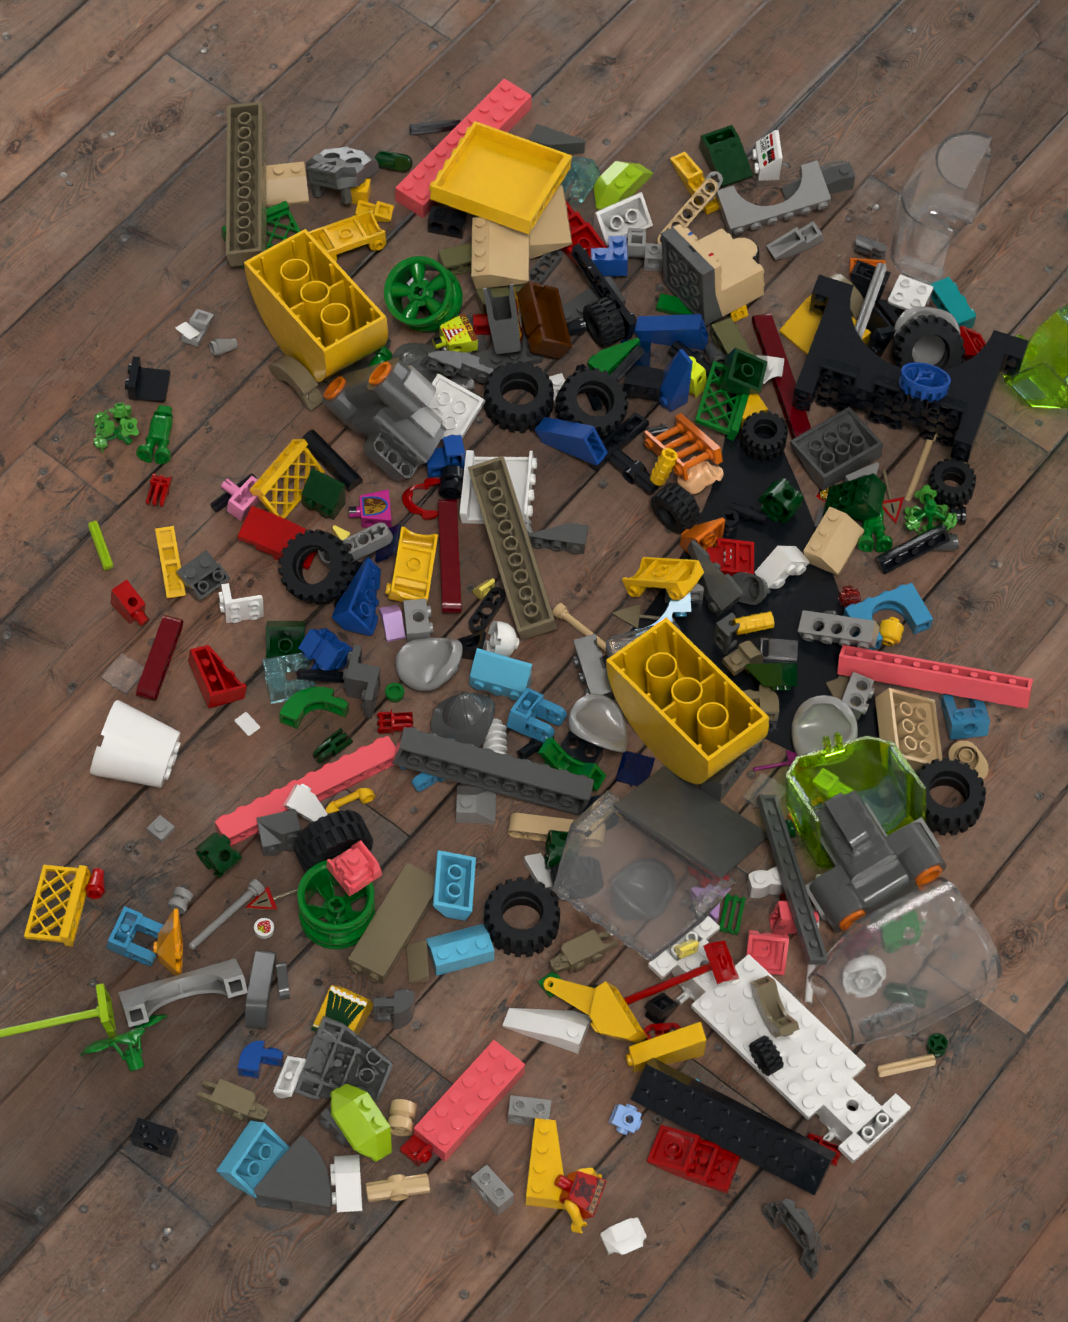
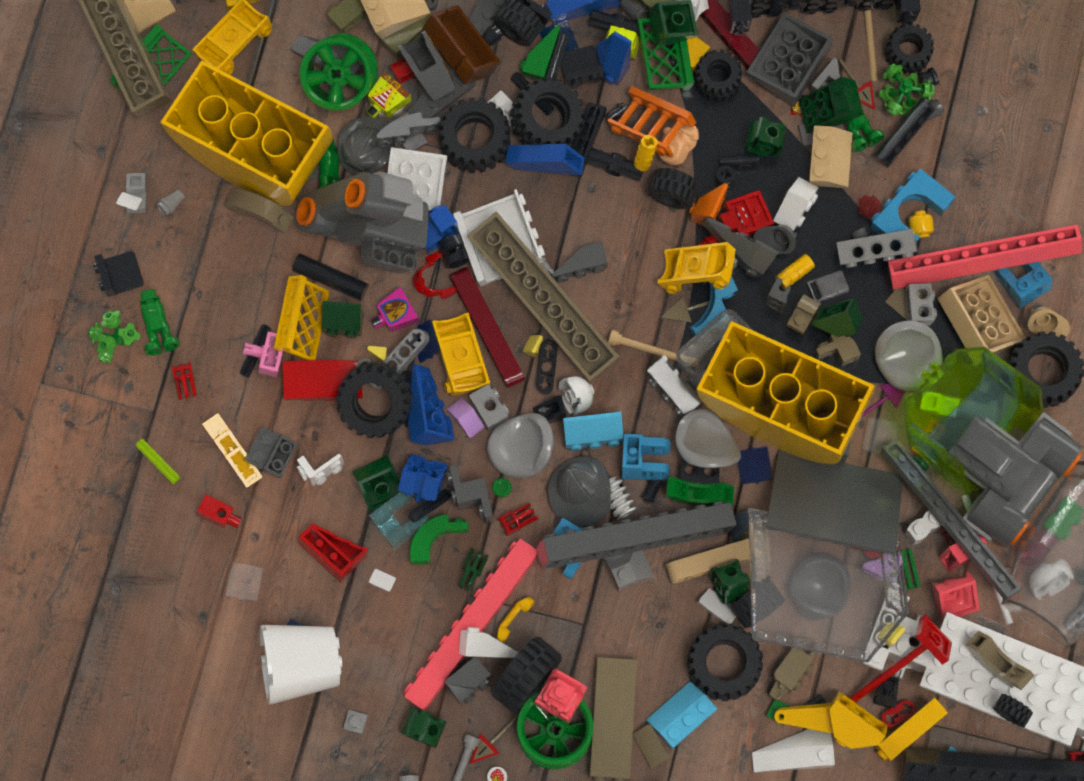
camera: 20 degrees left, 15 degrees up
dark red beam [136,615,183,701] -> none
medium azure slope [433,850,476,921] -> none

